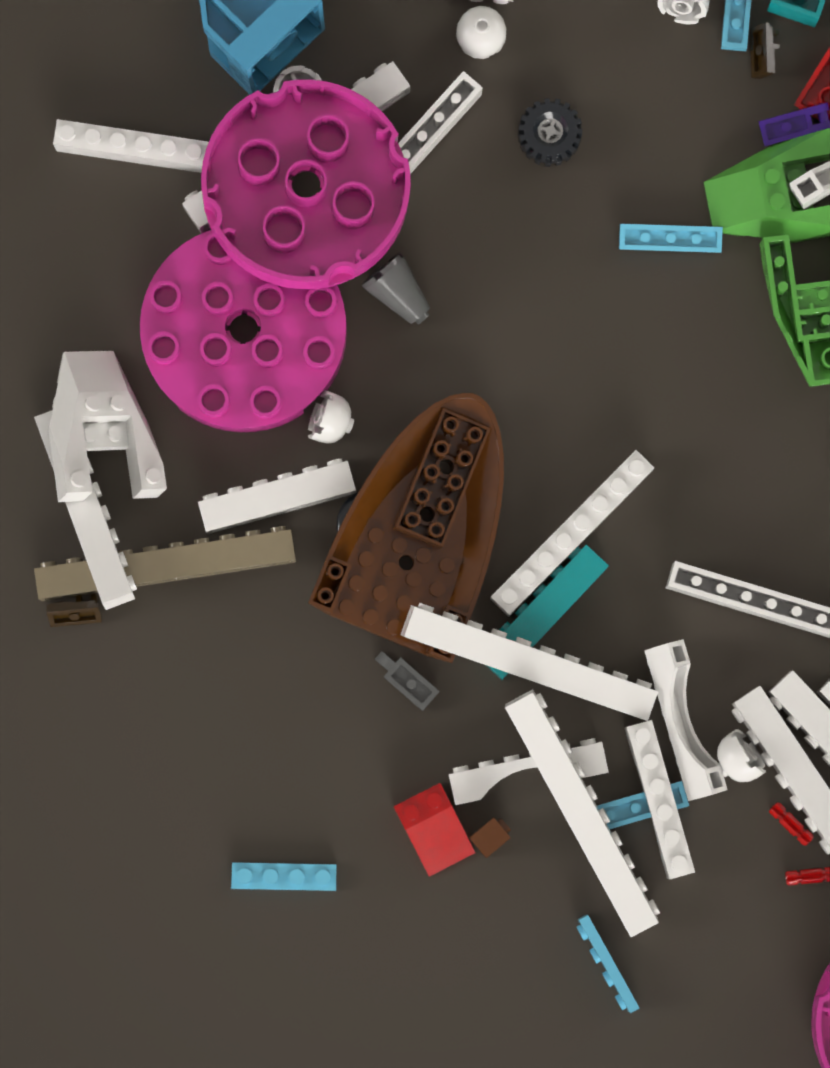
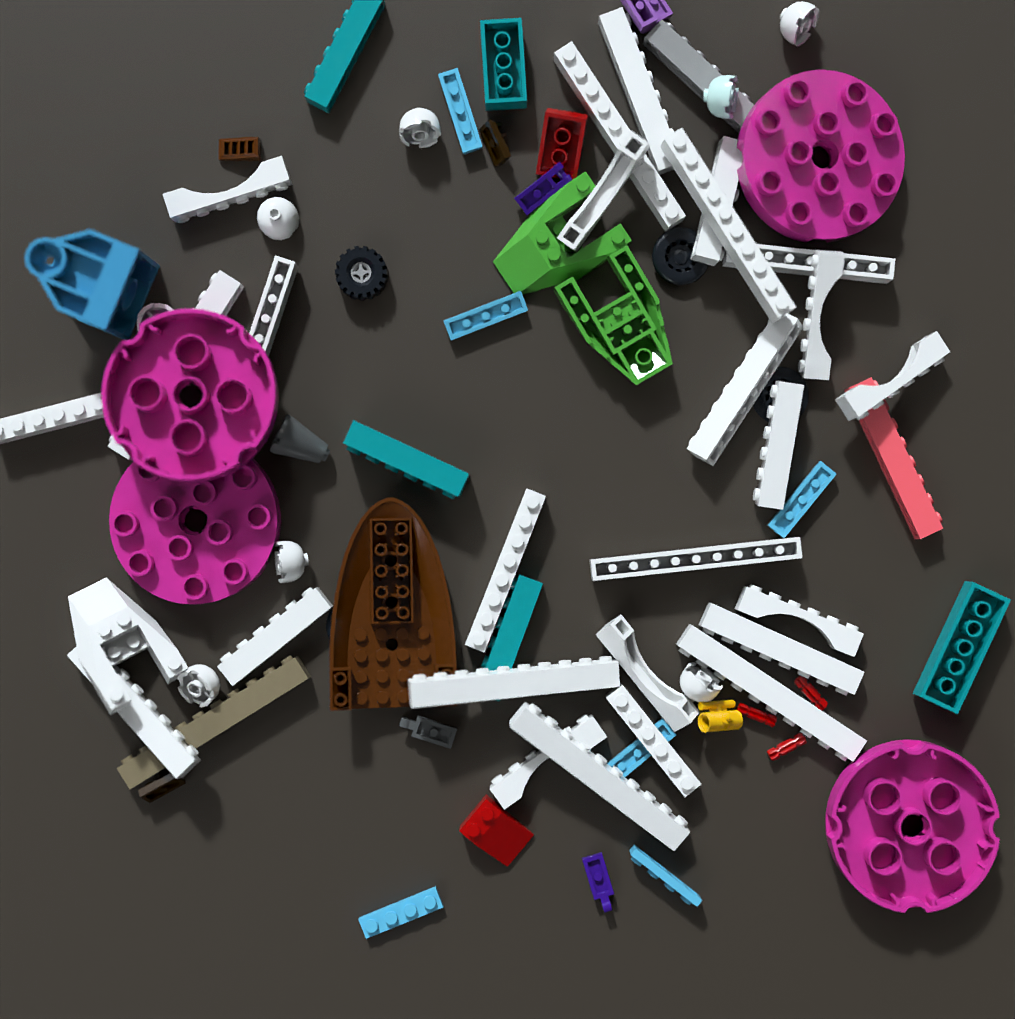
camera: 25 degrees left, 5 degrees up
reddish brown brick [469,817,511,858] -> none
none -> white cylinder [177,664,220,707]
none -> teal brick [343,420,470,500]
none -> dark purple plate [582,852,614,913]
none -> yellow pin [698,700,743,732]

